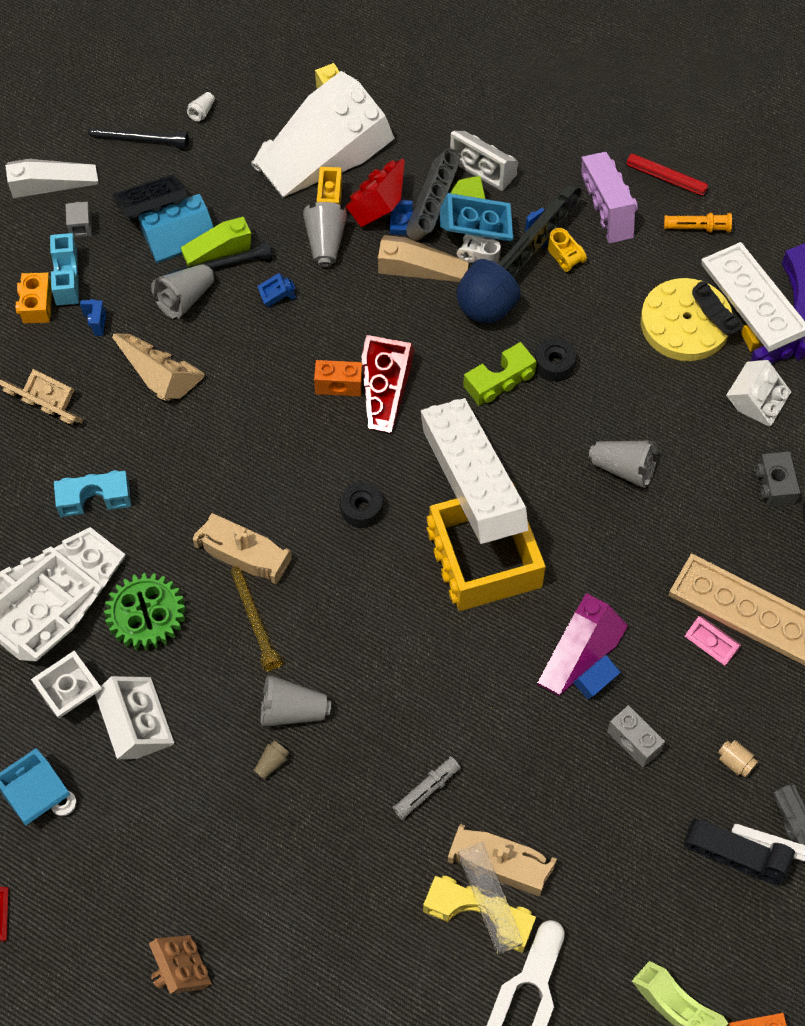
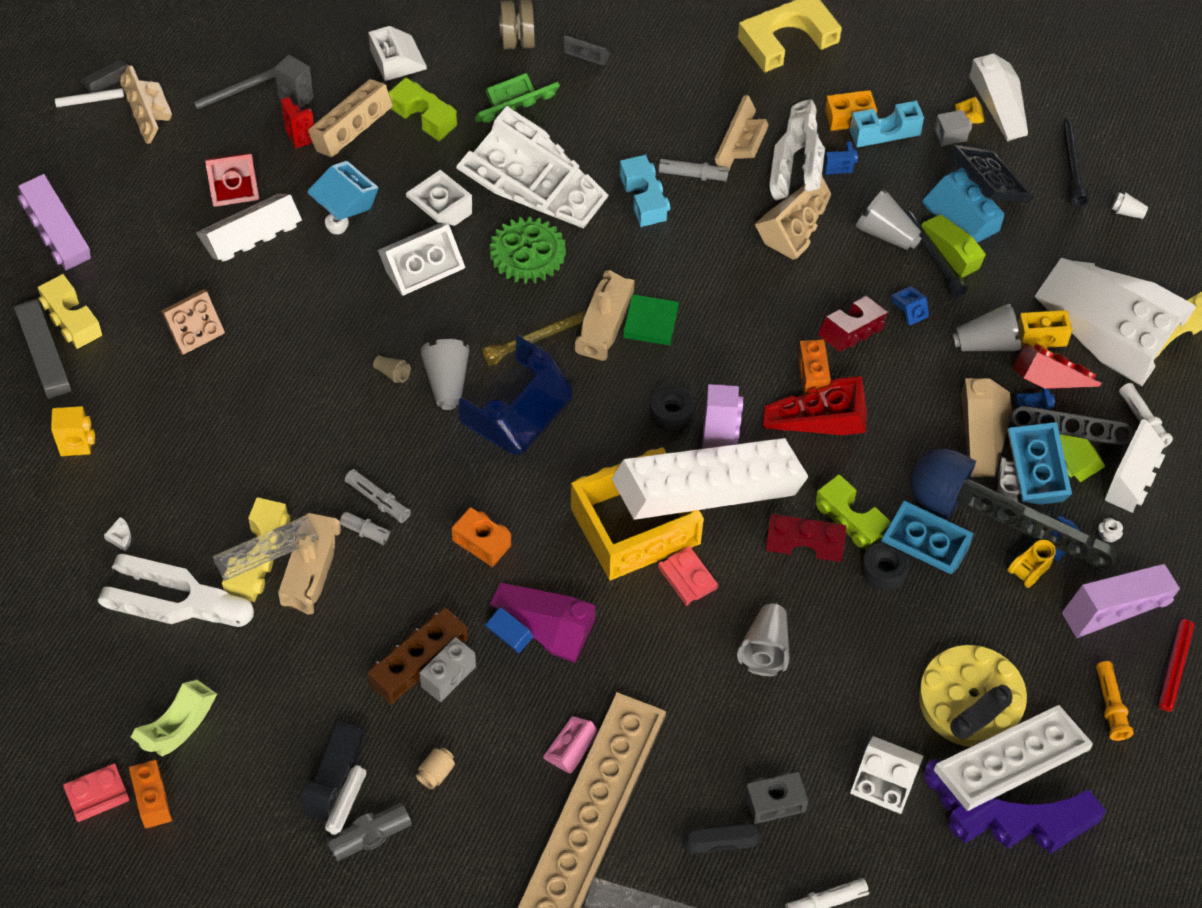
camera: 80 degrees right, 5 degrees down
none -> white slope [196,194,302,262]
none -> light grey axle [340,512,390,545]
none -> reddish brown brick [368,607,468,705]
none -> orange brick [452,507,511,567]
none -> clear blue windscreen [459,335,572,455]
none -> green tile [623,294,679,345]
none -> coral plate [658,546,718,606]
none -> light grey pin [659,158,729,182]
none -> lavender wedge [702,384,743,449]
none -> dark red arch [766,514,847,562]
none -> white piece [770,100,825,200]
none -> dark red arch [818,296,888,352]
none -> dark azure slope [882,501,974,575]
none -> yellow slope [955,97,984,123]
none -> white plate [1098,518,1123,542]
none -> white pin [1119,383,1173,448]

